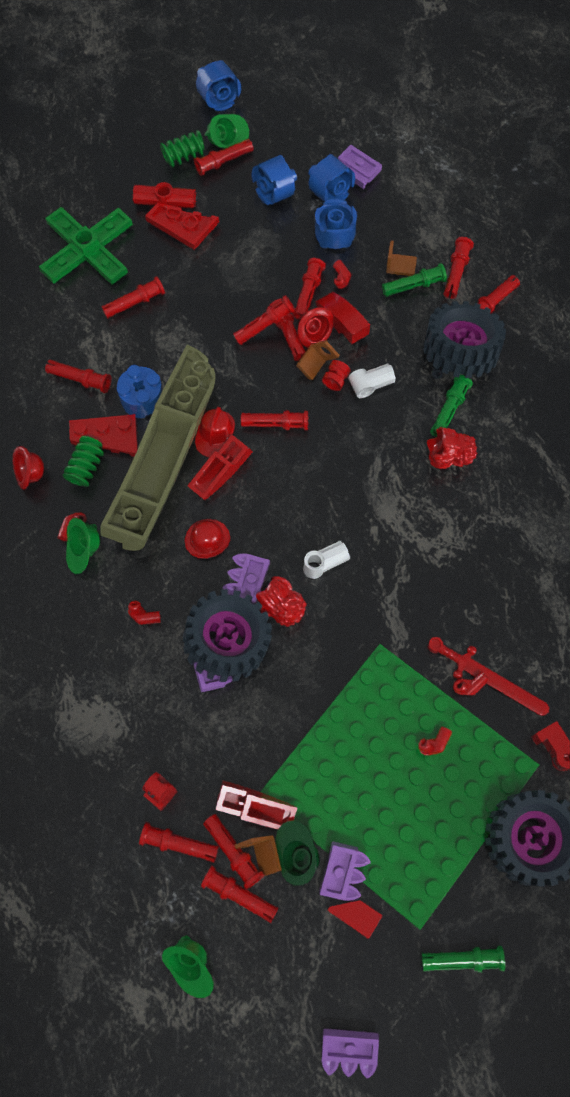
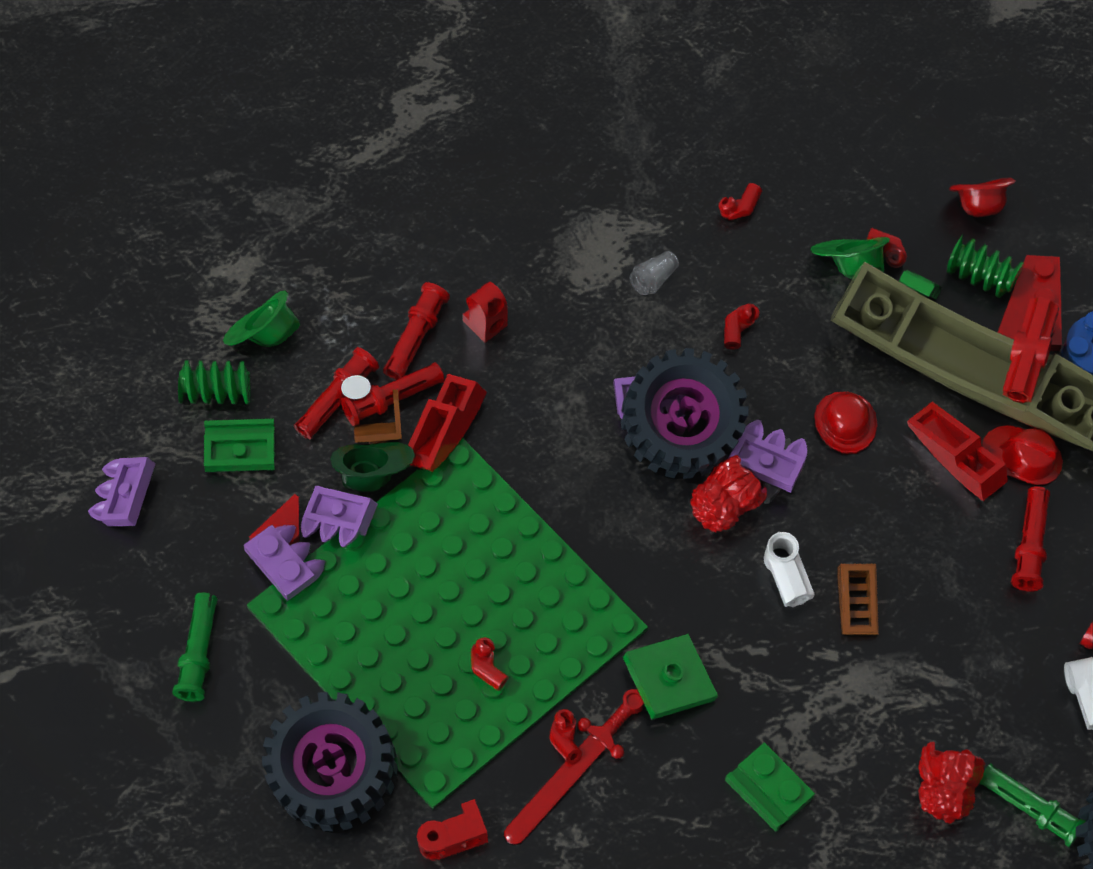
camera: 95 degrees right, 5 degrees down
none -> green piece [178,360,251,404]
none -> green plate [204,419,275,472]
none -> medium lavender plate [244,525,325,601]
none -> white sticker [341,375,371,399]
none -> green plate [623,634,718,720]
none -> clear cone [630,251,679,295]
none -> red arm [718,183,763,220]
none -> green plate [725,742,815,832]
none -> dark orange slope [837,564,879,635]
none -> green plate [899,270,942,299]
none -> red piece [1003,297,1059,403]

